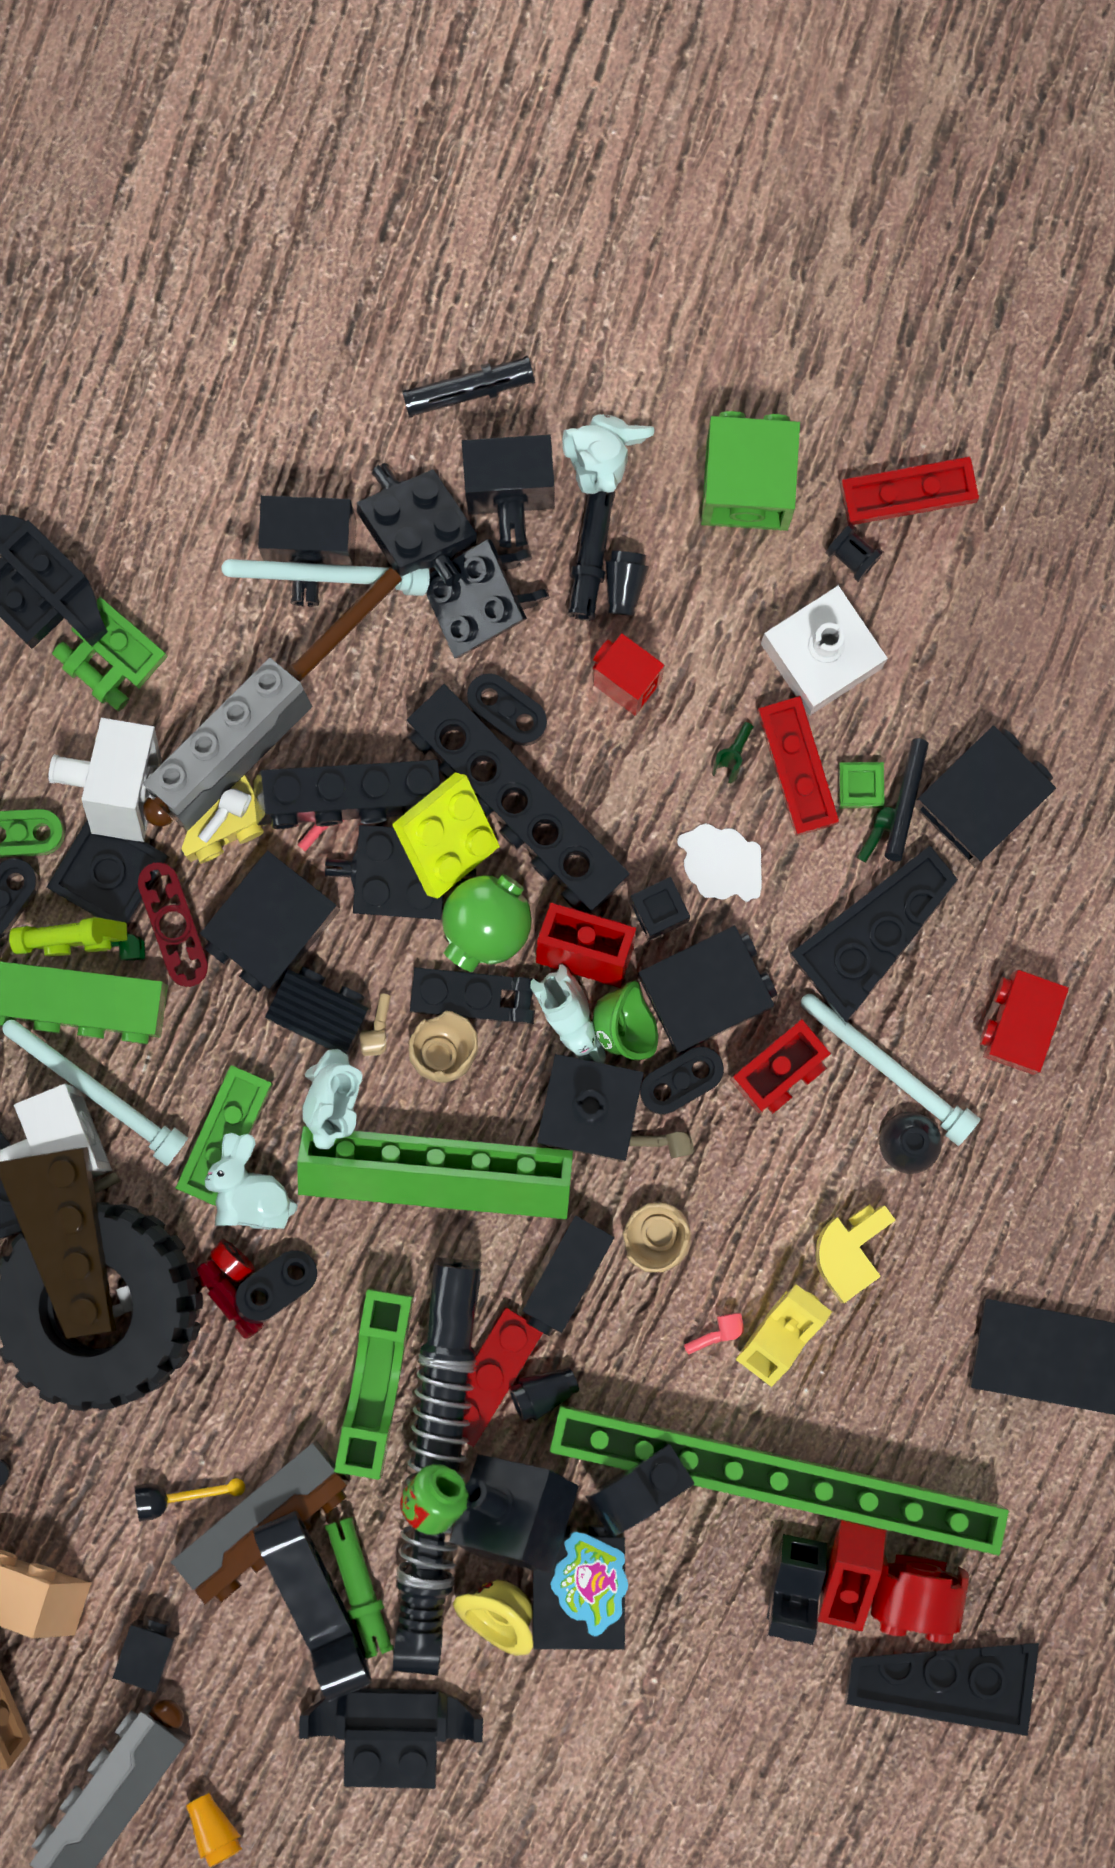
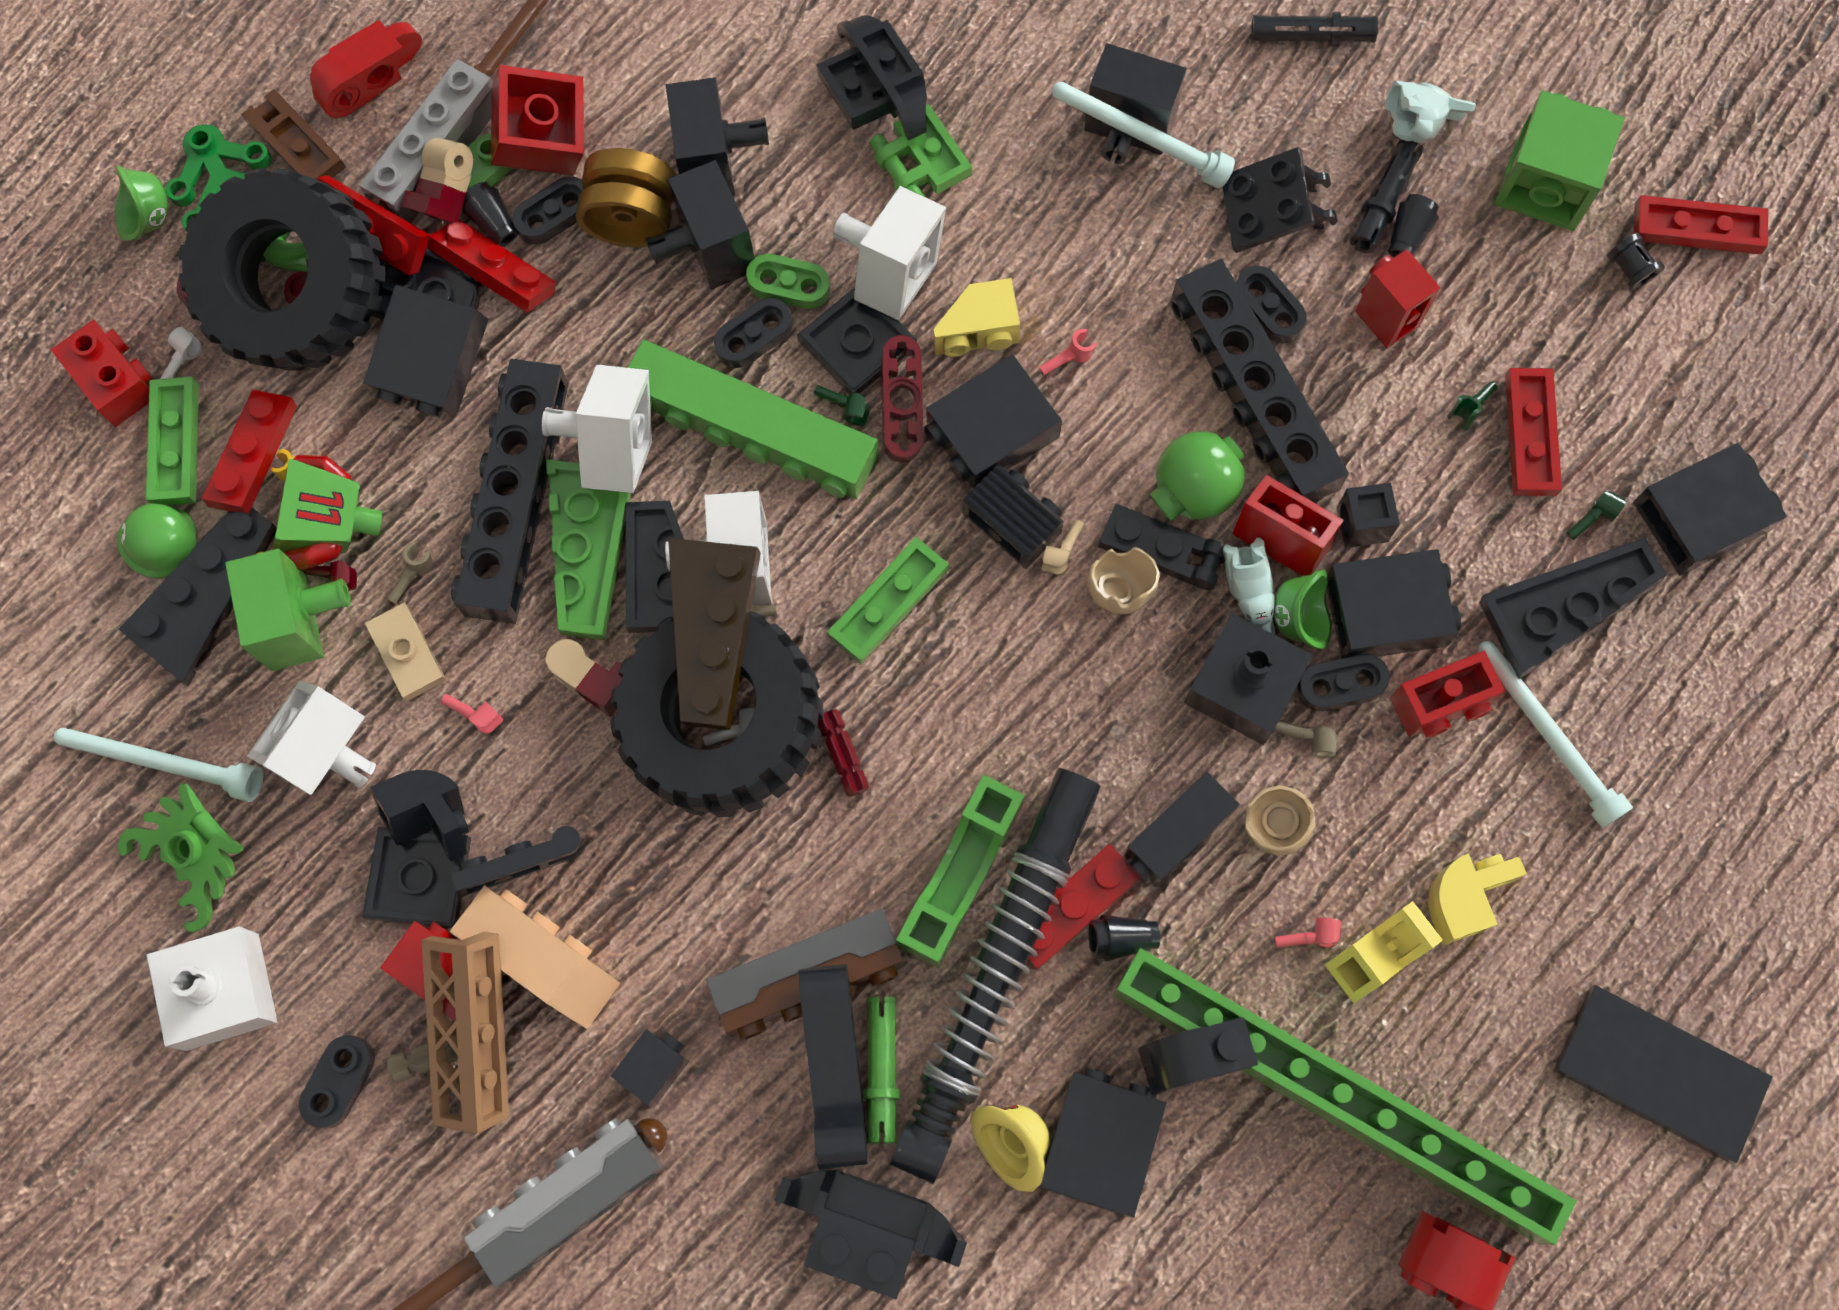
camera: 20 degrees right, 10 degrees down
light aqua piece [2,1020,188,1166] -> none
lime plate [9,917,128,957] -> none
hinge [135,1478,246,1522] -> none
piece [143,568,402,831] -> none
light orange cone [185,1793,243,1867] -> none
white hand [198,789,252,843] -> none
light aqua animal [205,1133,298,1230] -> none
red tile [211,1239,255,1282] -> none
black plate [234,1250,317,1324] -> none
black brick [253,760,440,829] -> none
bright green brick [297,1126,573,1219] -> none
light aqua animal [303,1049,363,1149] -> none
black plate [325,825,477,920] -> none
black plate [356,463,477,586] -> none
neon yellow plate [392,772,500,899] -> none
bright green head [400,1464,469,1535] -> none
black brick [449,1454,579,1575] -> none
black brick [462,434,555,548] -> none
sticker [551,1532,628,1636] -> none
white sticker [677,824,762,902] -> none
white brick [761,585,888,716] -> none
black brick [766,1534,828,1645] -> none
red brick [818,1520,886,1632] -> none
bright green tile [838,762,884,808] -> none
black brick [879,1112,942,1174] -> none
black bar [884,738,929,862] -> none
red brick [980,970,1069,1075] -> none

